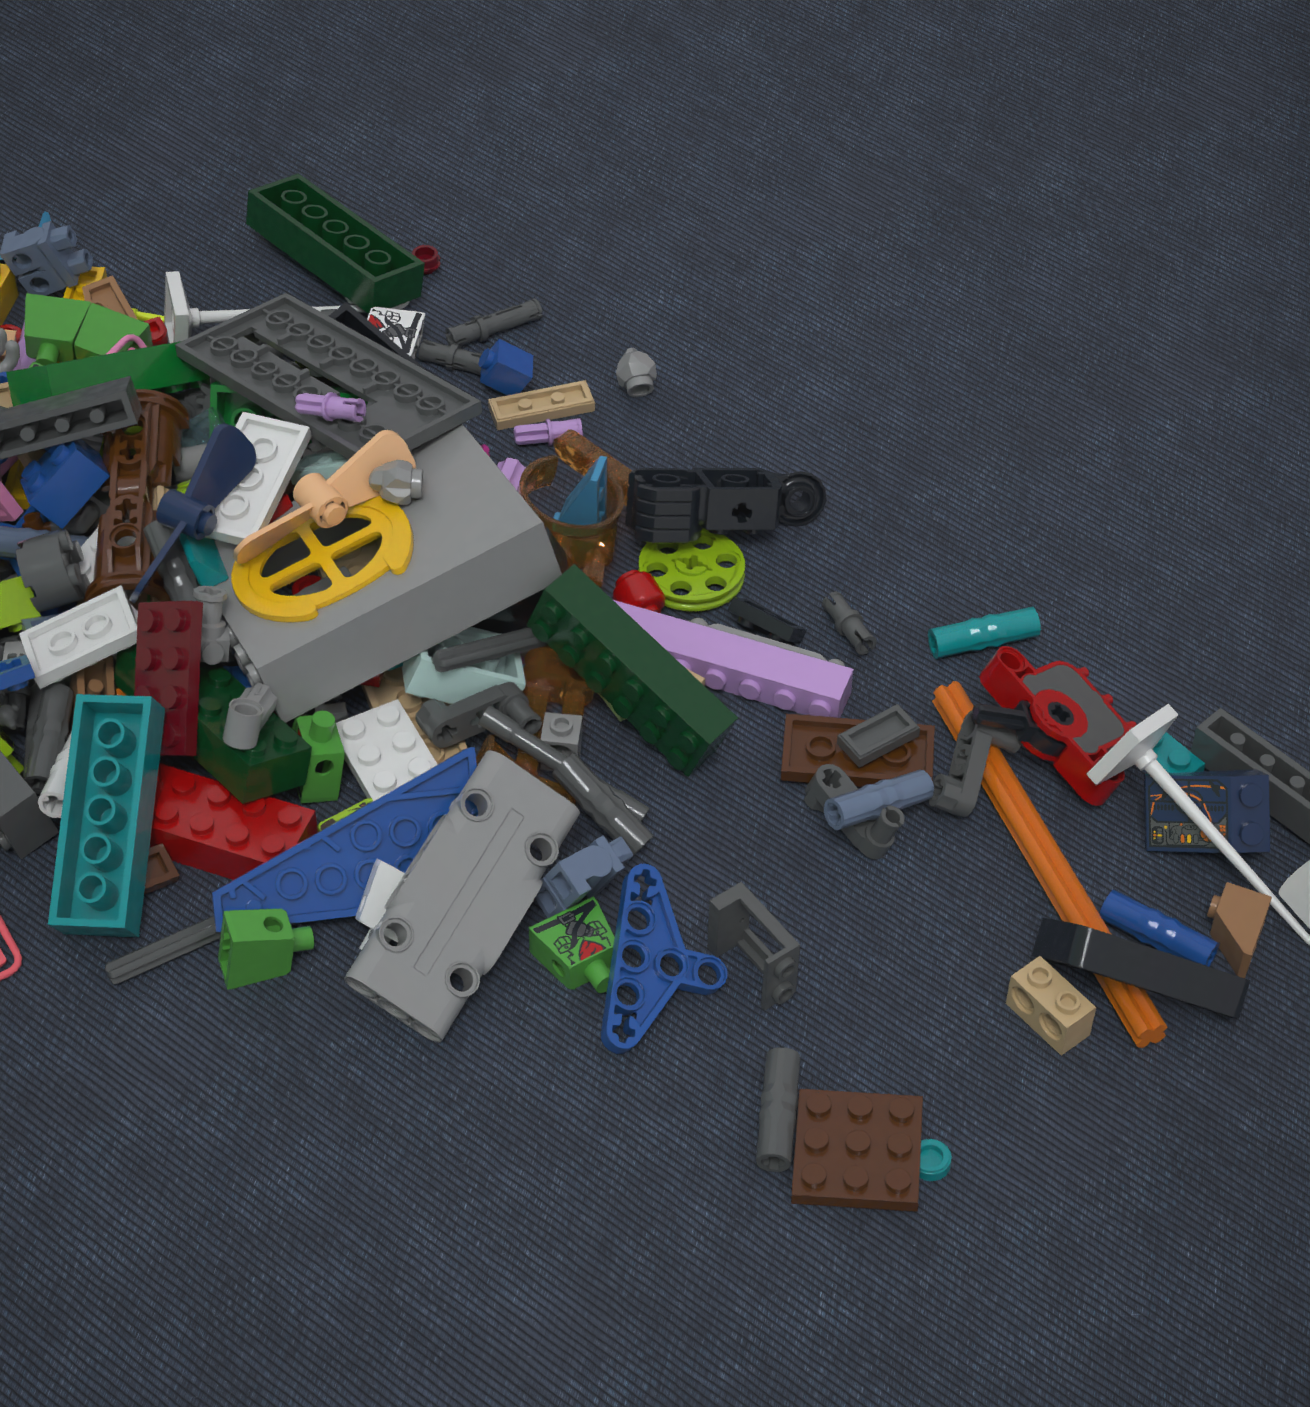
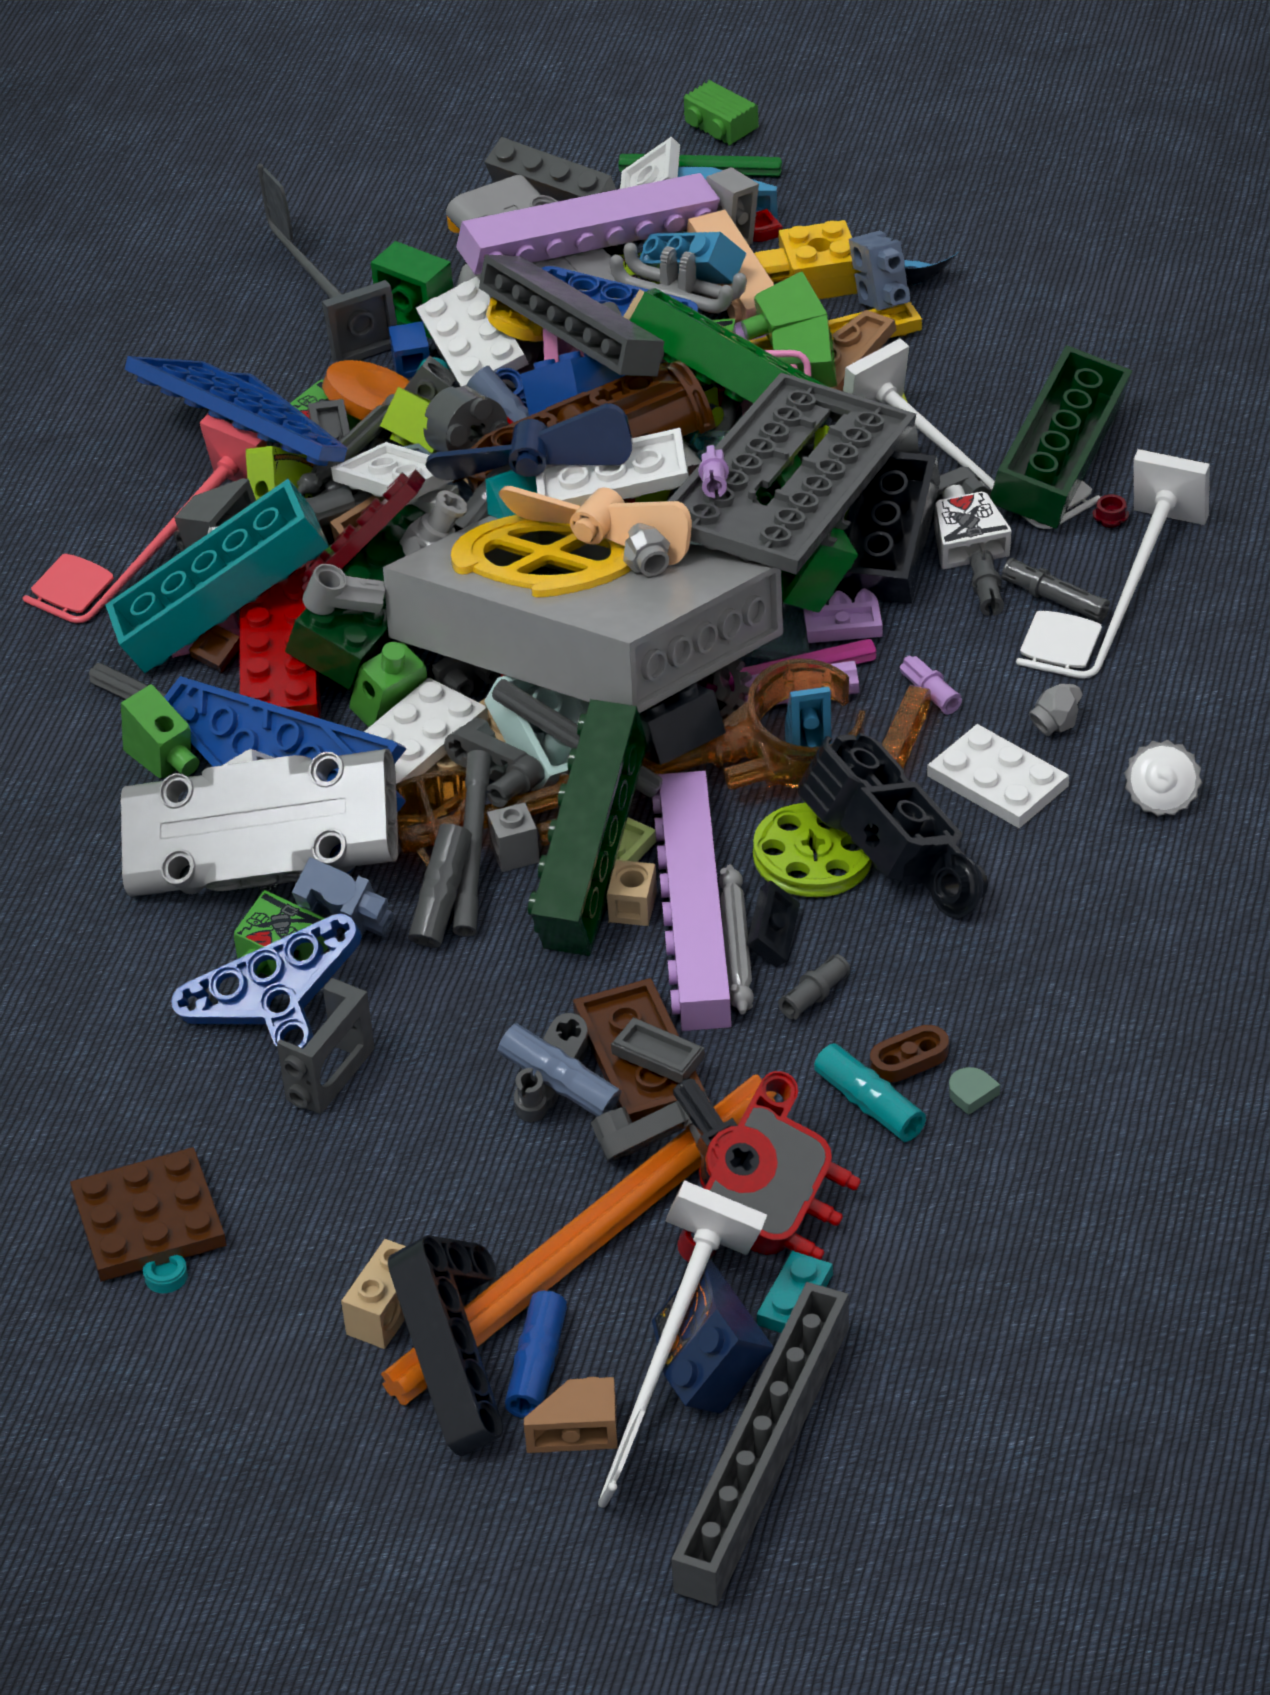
camera: 70 degrees right, 5 degrees down
blue brick [479,339,534,395] -> none
tan tile [488,380,595,431] -> none
red head [612,570,666,613] -> none
dark grey axle [756,1047,801,1172] -> none
none -> reddish brown plate [870,1025,949,1082]
none -> white plate [927,724,1069,828]
none -> sand green tile [949,1067,1000,1115]
none -> white piece [1016,449,1210,679]
none -> white piece [1124,740,1202,816]

